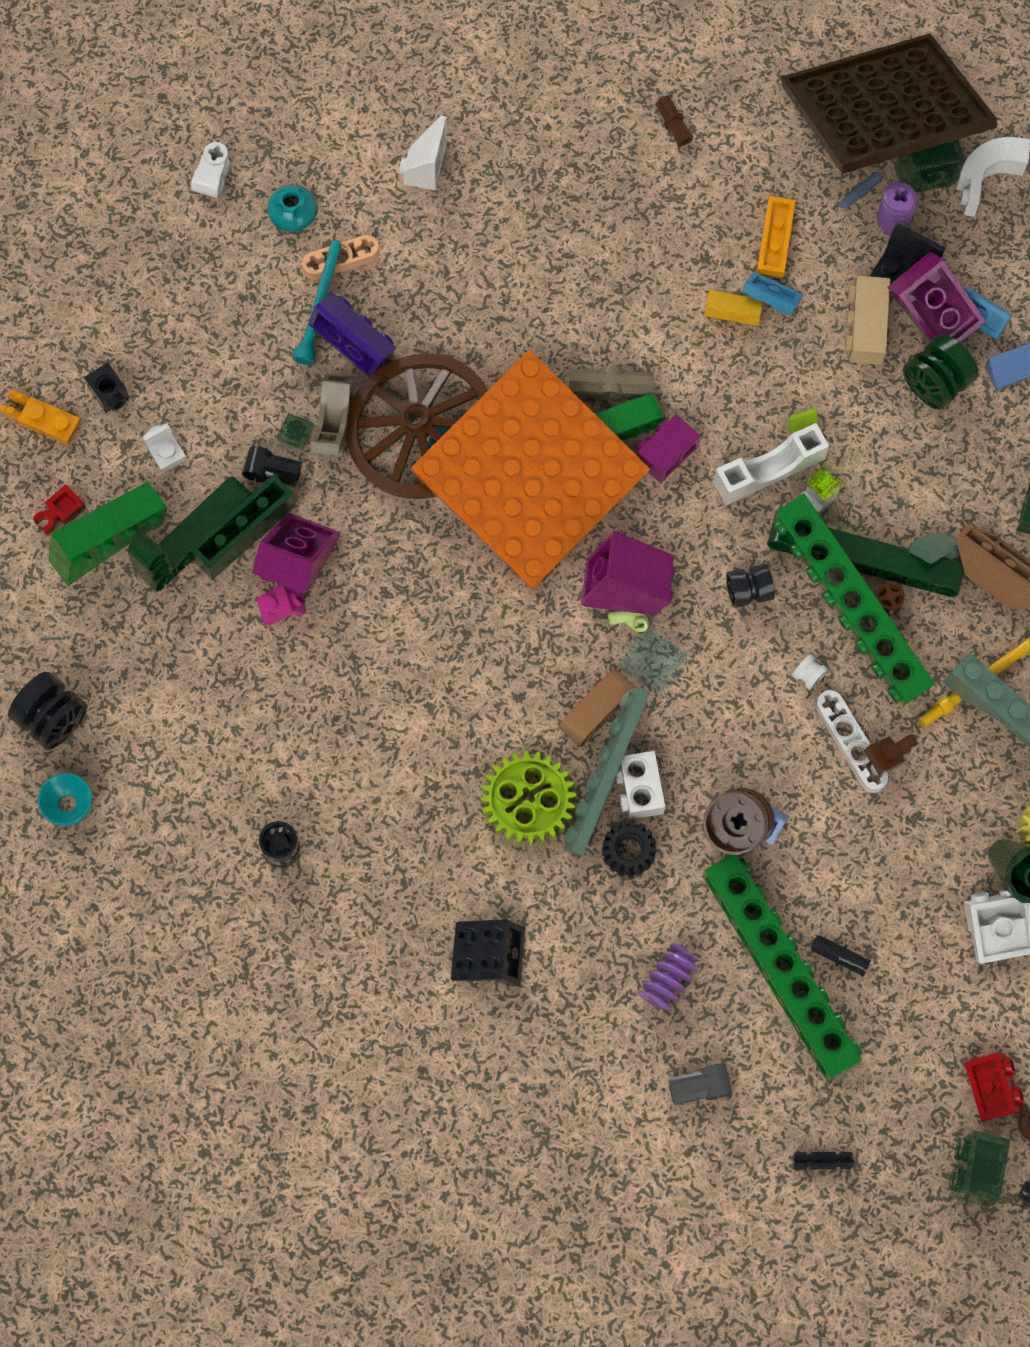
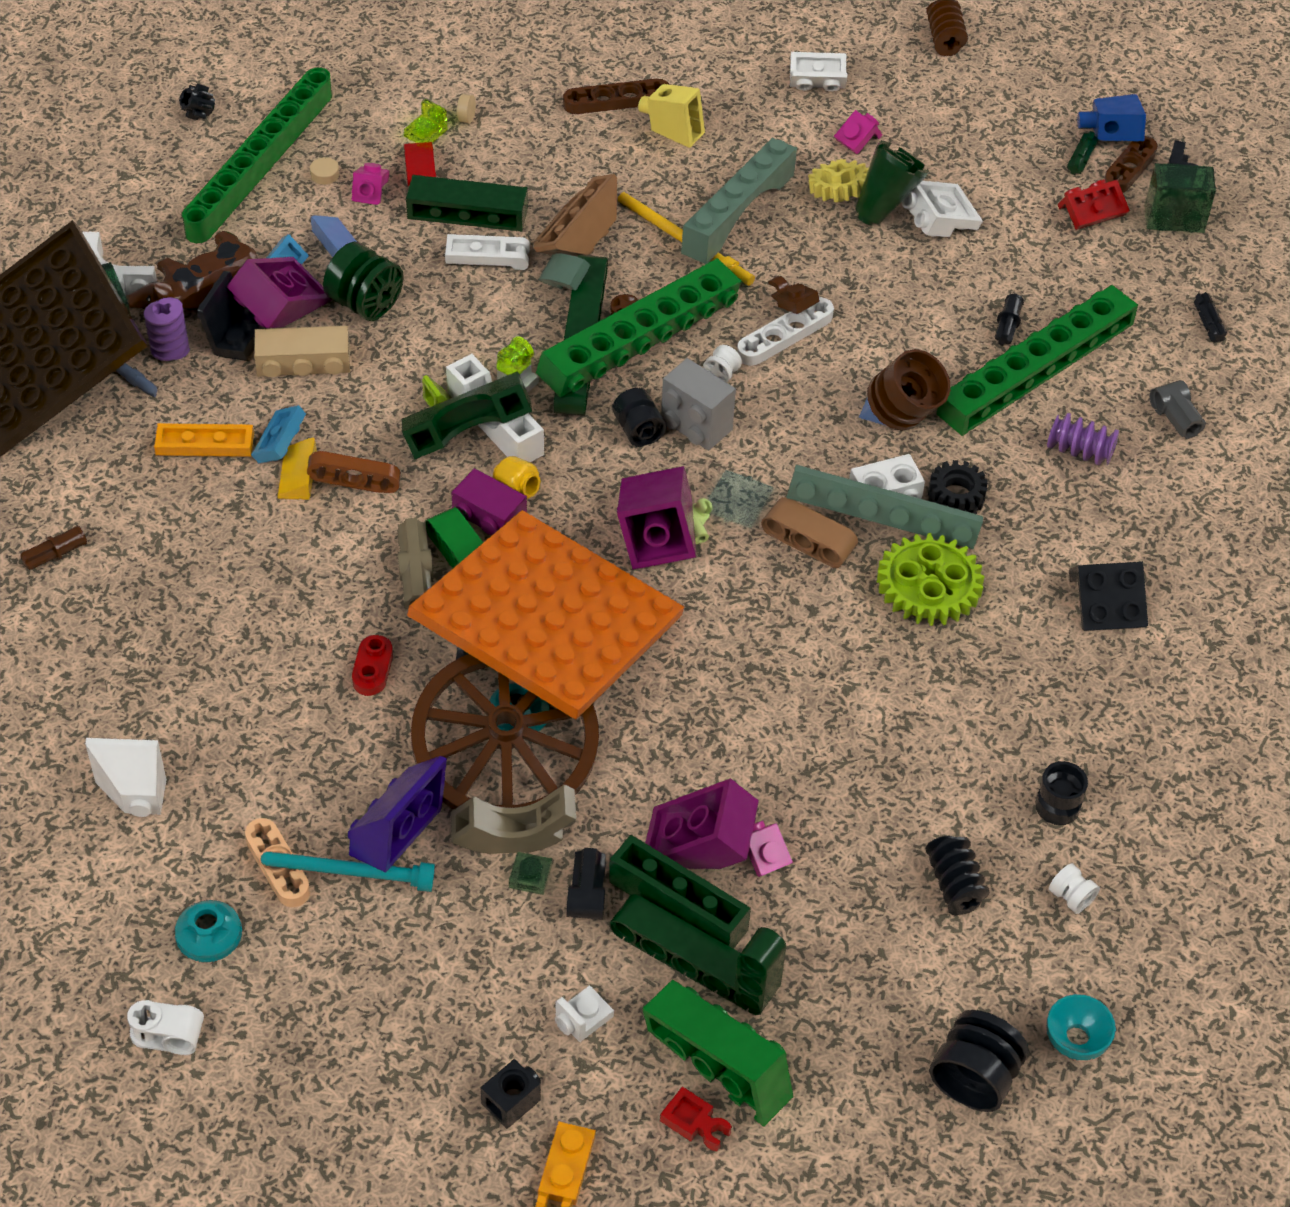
camera: 100 degrees left, 20 degrees down
none -> reddish brown animal [129,231,258,310]
none -> dark orange beam [307,451,401,493]
none -> red plate [352,635,393,696]
none -> dark green arch [401,371,532,459]
none -> white plate [445,234,530,270]
none -> yellow head [493,456,541,500]
none -> light grey brick [661,358,736,451]
none -> black piece [925,835,990,916]
none -> white wheel [1049,863,1100,914]

